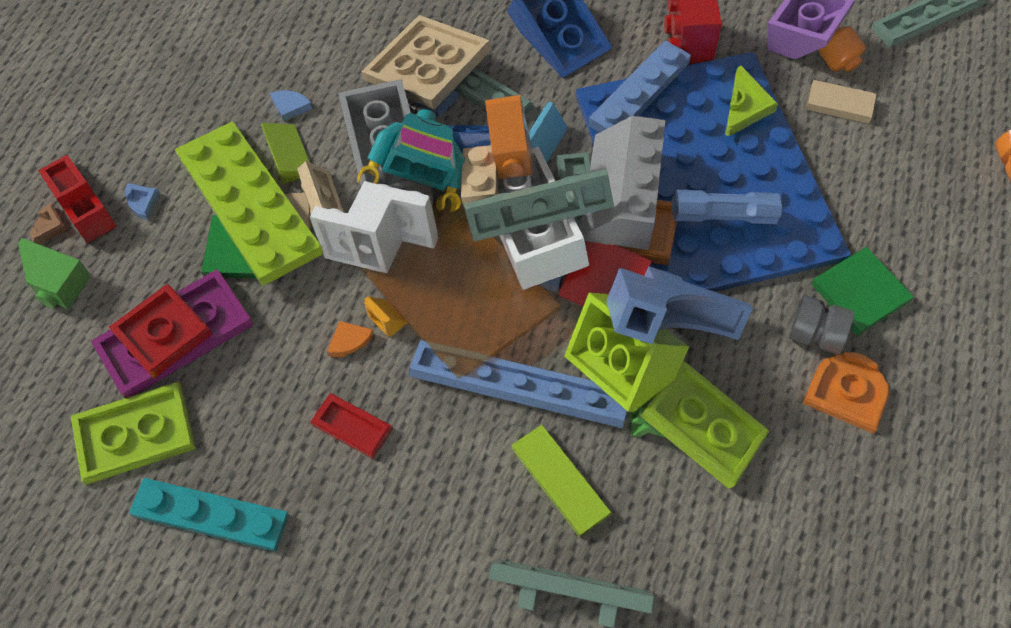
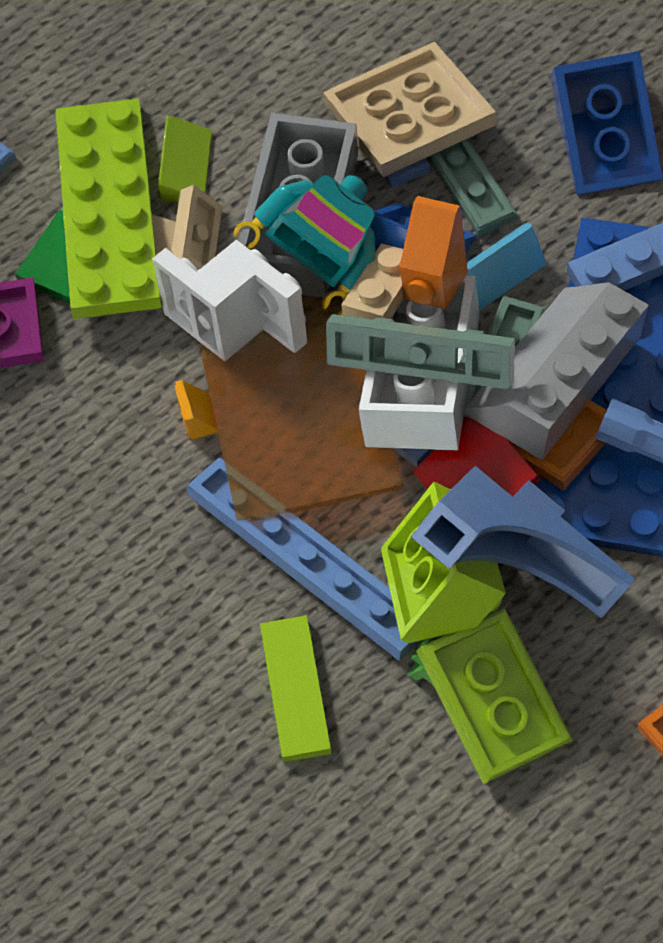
camera: 30 degrees right, 0 degrees up
medium blue tile [270,90,312,121] -> none
red tile [310,393,393,459] -> none
orange tile [327,321,374,357] -> none
sand green hinge [489,559,654,628] -> none

